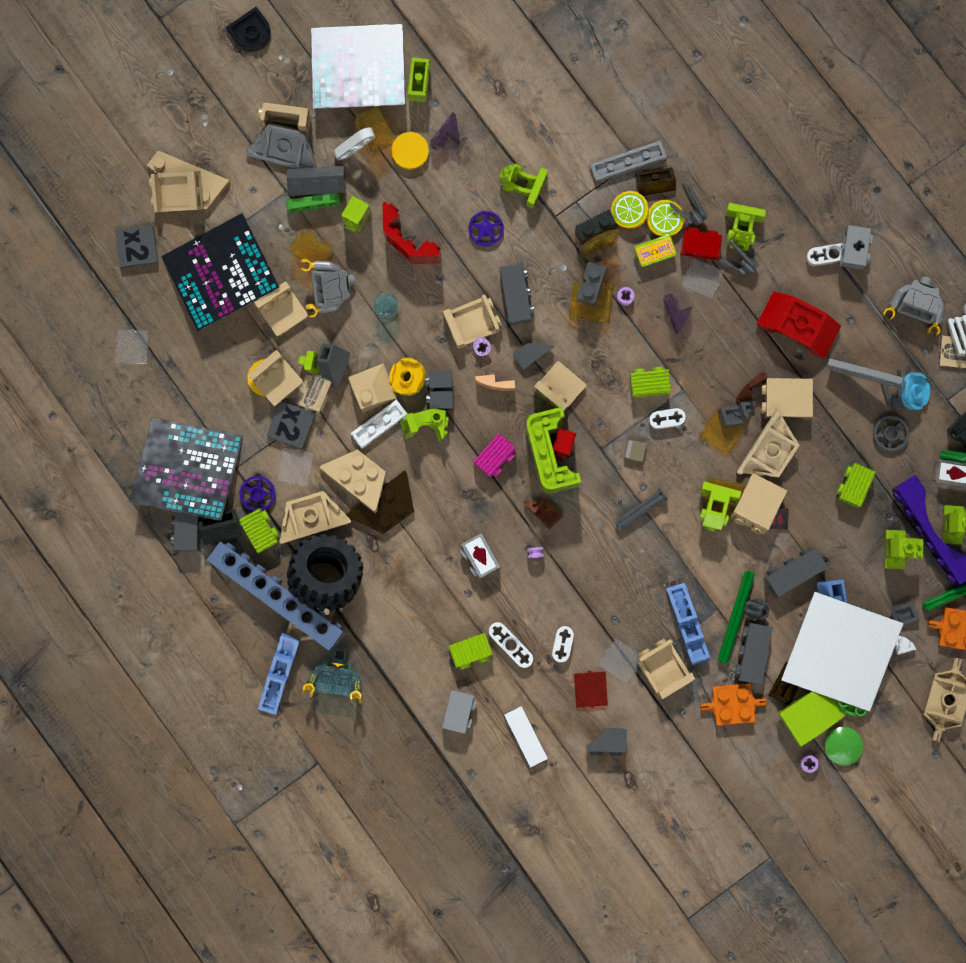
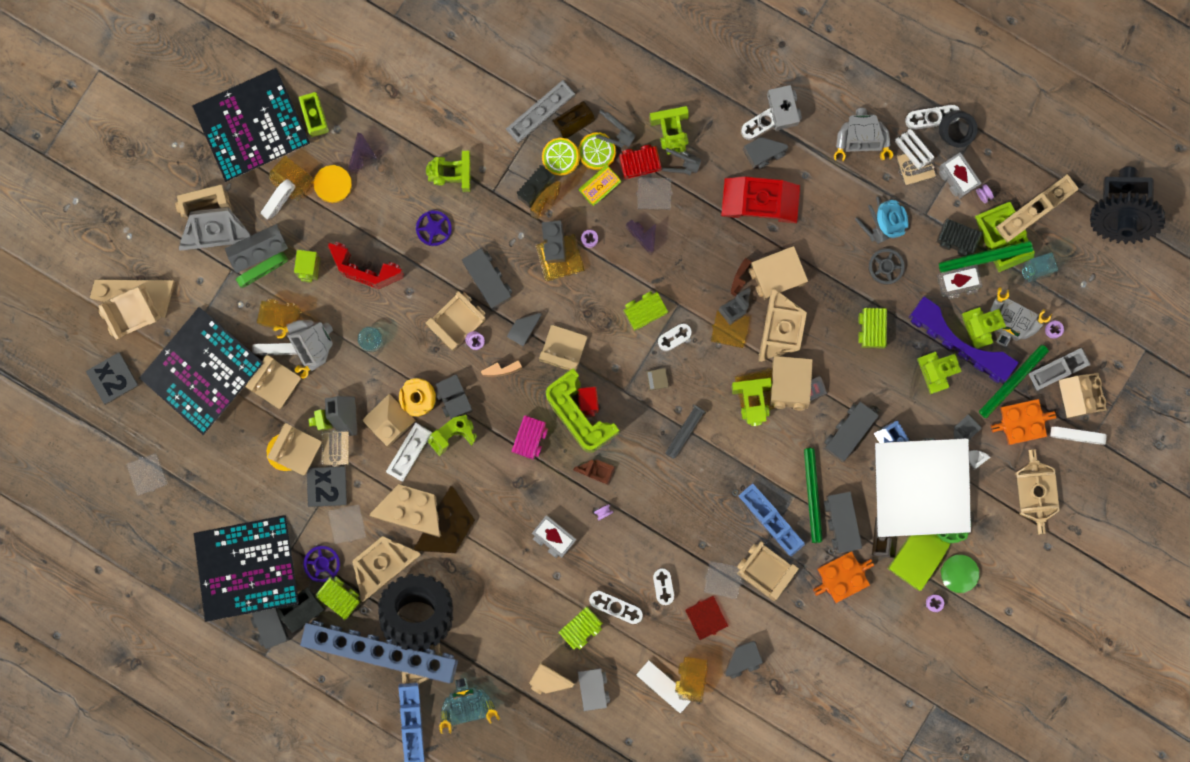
camera: 25 degrees left, 0 degrees up
black tile [226,6,271,52] -> none
dark grey gear [744,597,770,622] -> none
light grey tile [828,359,906,389] -> none
none -> white beam [252,343,298,355]
none -> tan slope [529,663,574,695]
none -> clear yellow brick [675,657,709,703]
none -> dark grey slope [743,137,788,169]

